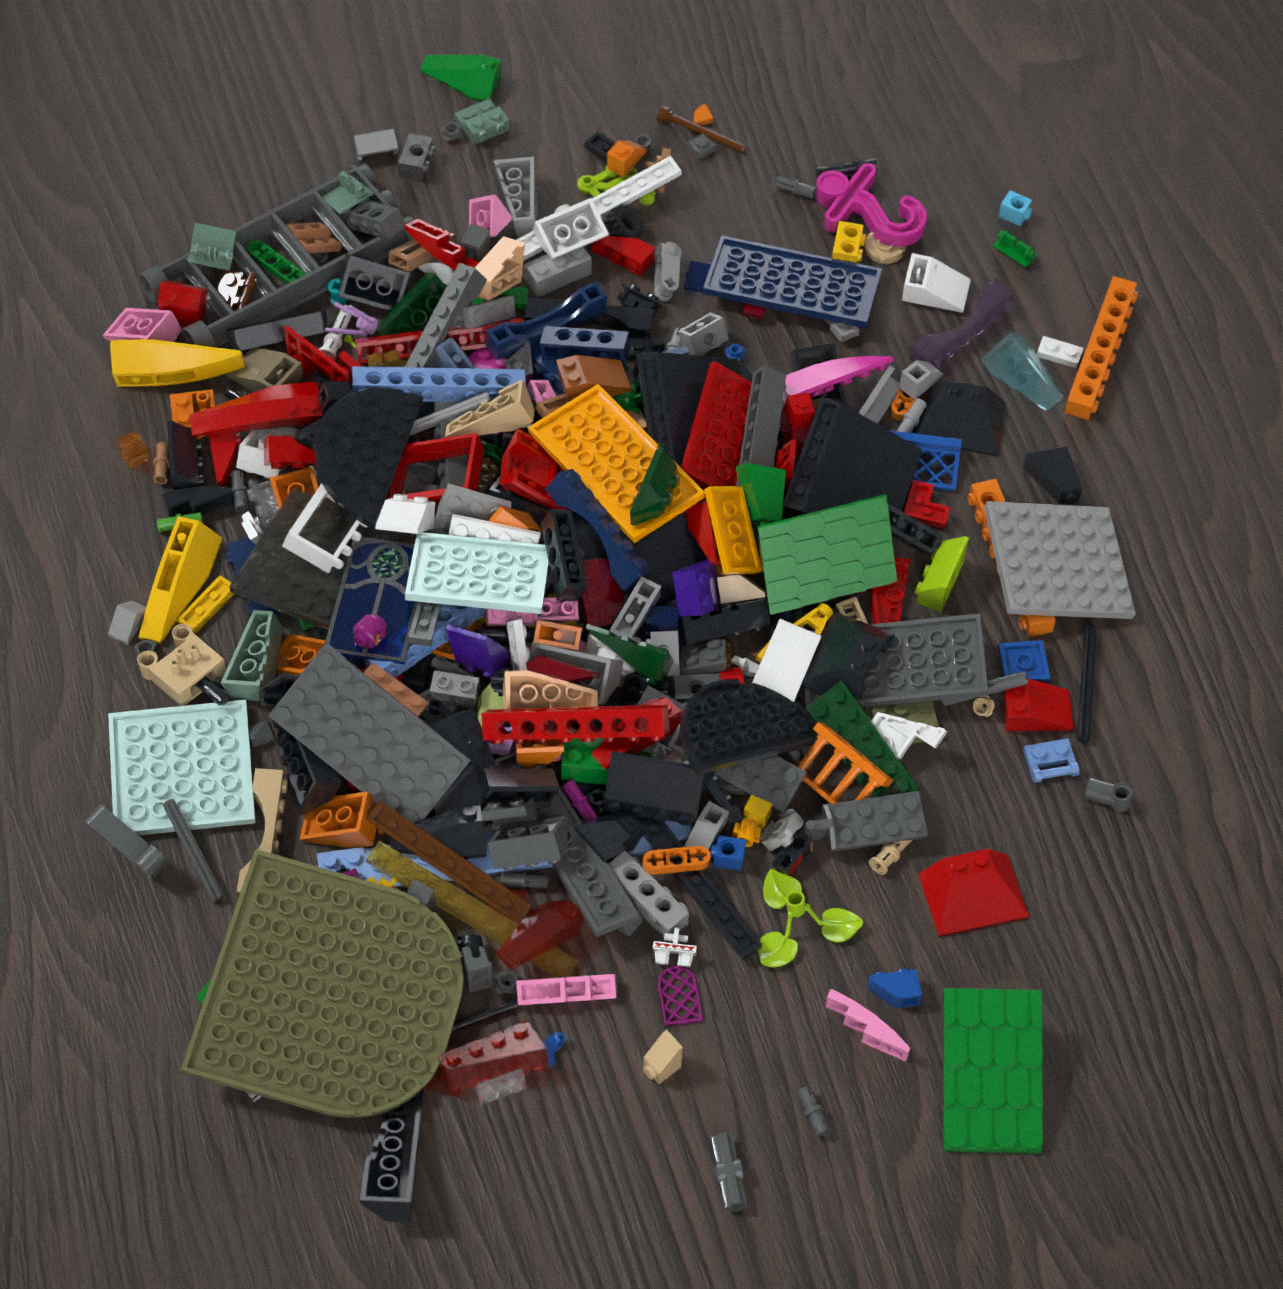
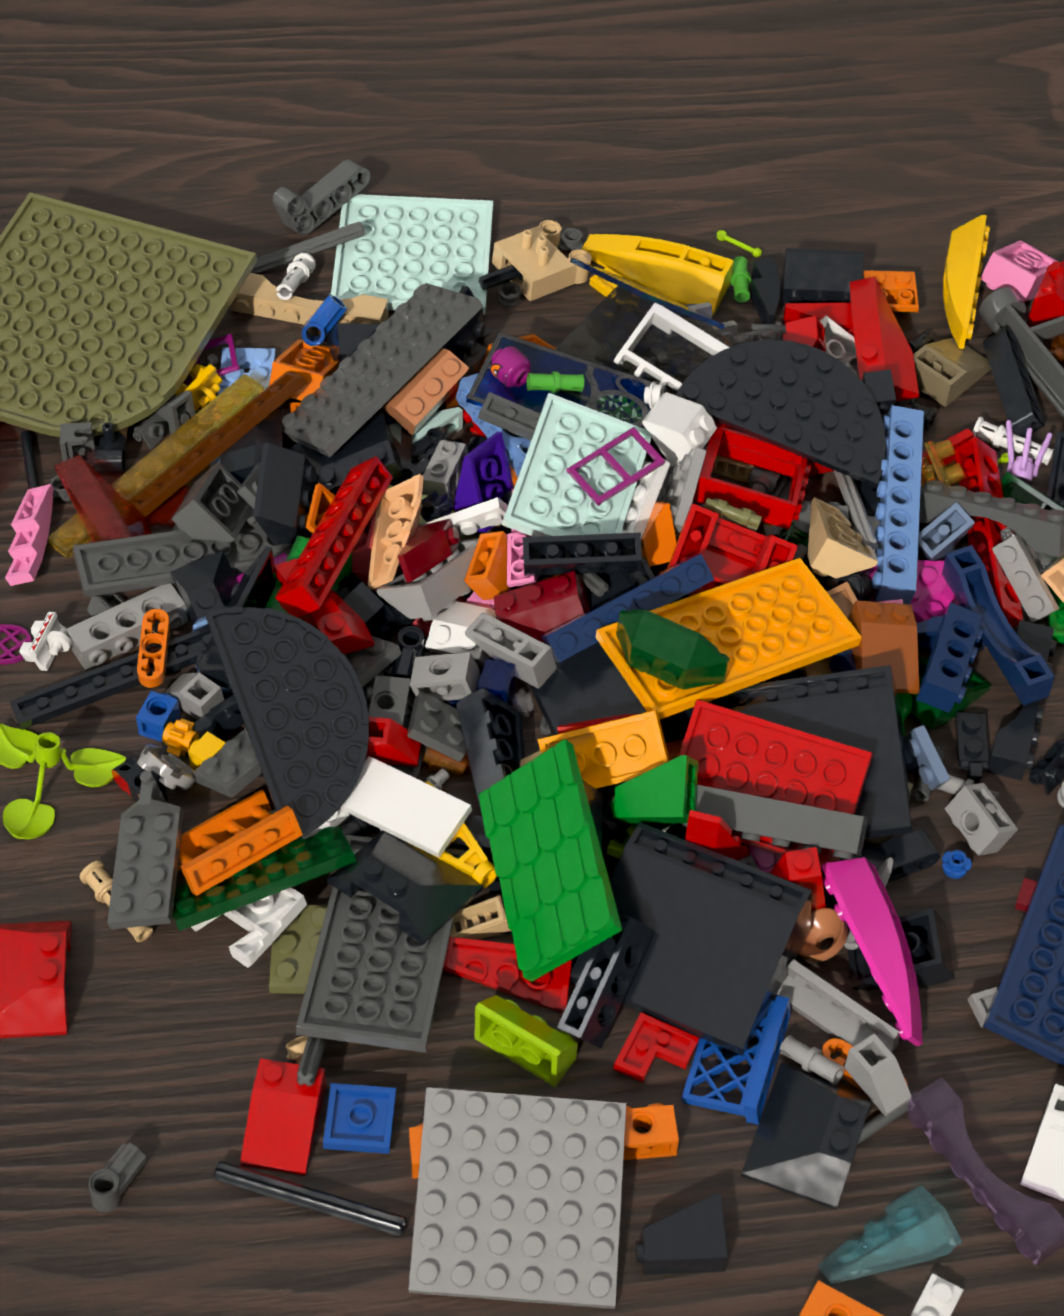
camera: 100 degrees right, 5 degrees down
light grey slope [108,600,146,645] -> none
clear orange brick [116,430,149,469] -> none
sand green wedge [221,610,284,701] -> none
red slope [284,325,352,390] -> none
flat silver piece [505,342,533,377] -> none
dark green wedge [586,624,674,686] -> none
dark purple slope [672,559,721,616] -> none
medium blue plate [1023,738,1079,783] -> none
none -> white pin [276,252,316,300]
none -> blue piece [301,294,348,346]
none -> bright green pin [526,371,584,394]
none -> magenta window [566,427,665,506]
none -> piece [570,257,725,330]
none -> white plate [644,382,664,409]
none -> olive plate [704,498,762,531]
none -> lime hinge [717,230,762,258]

